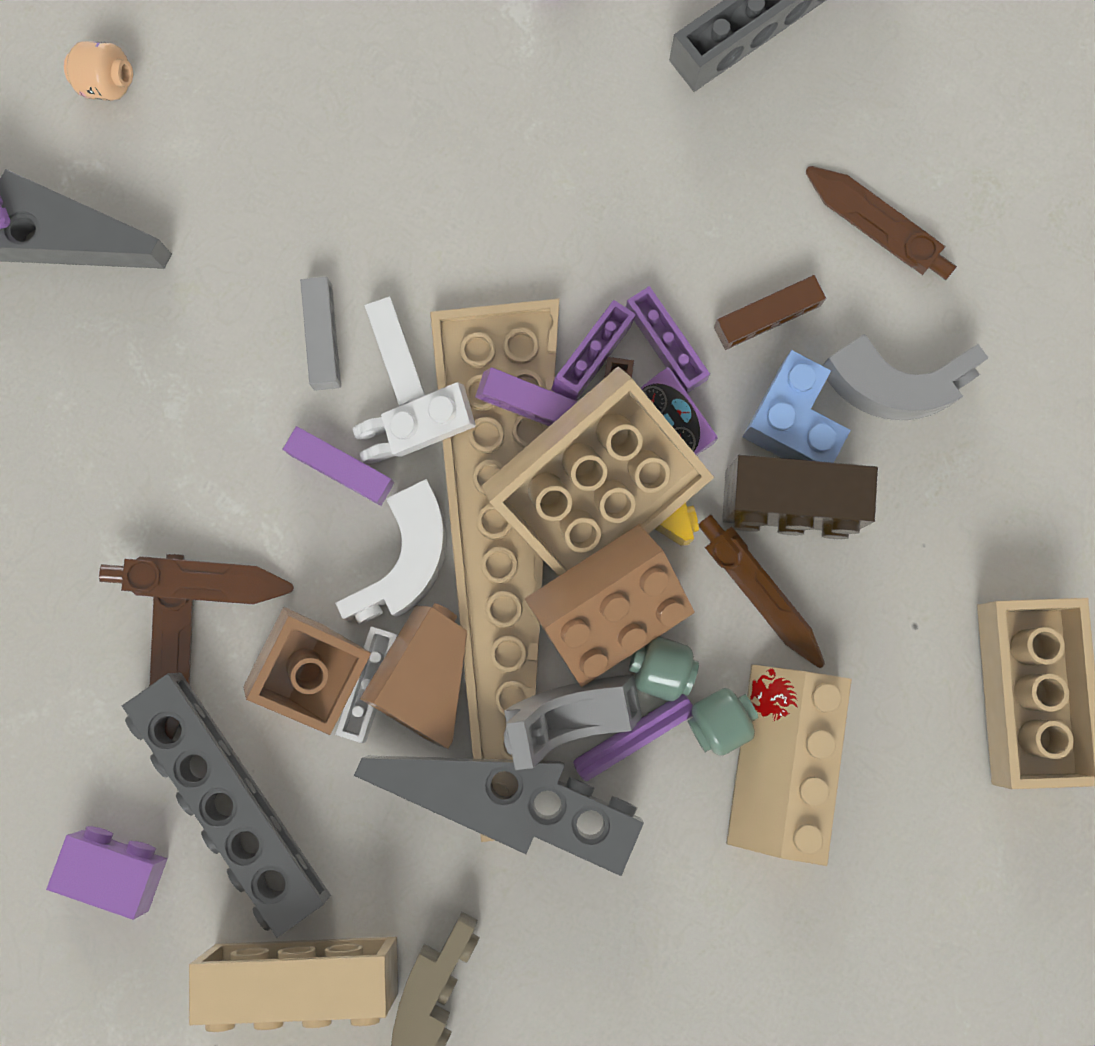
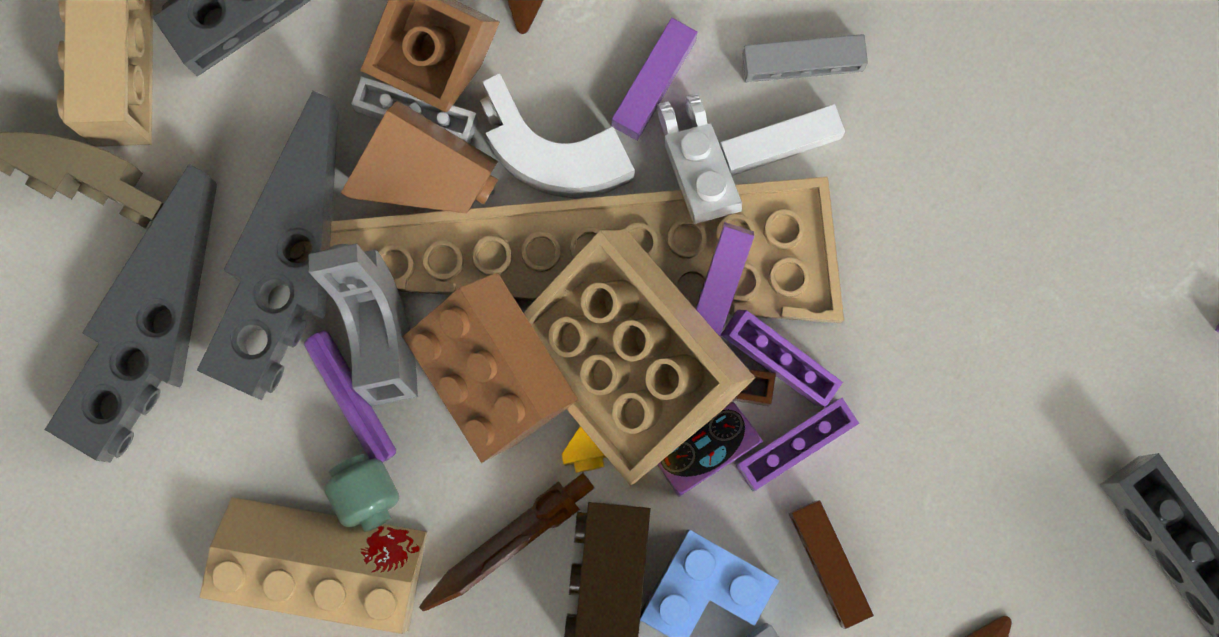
camera: 85 degrees right, 0 degrees up
sand green head [629,636,699,701] -> none
none -> dark grey brick [44,164,217,463]

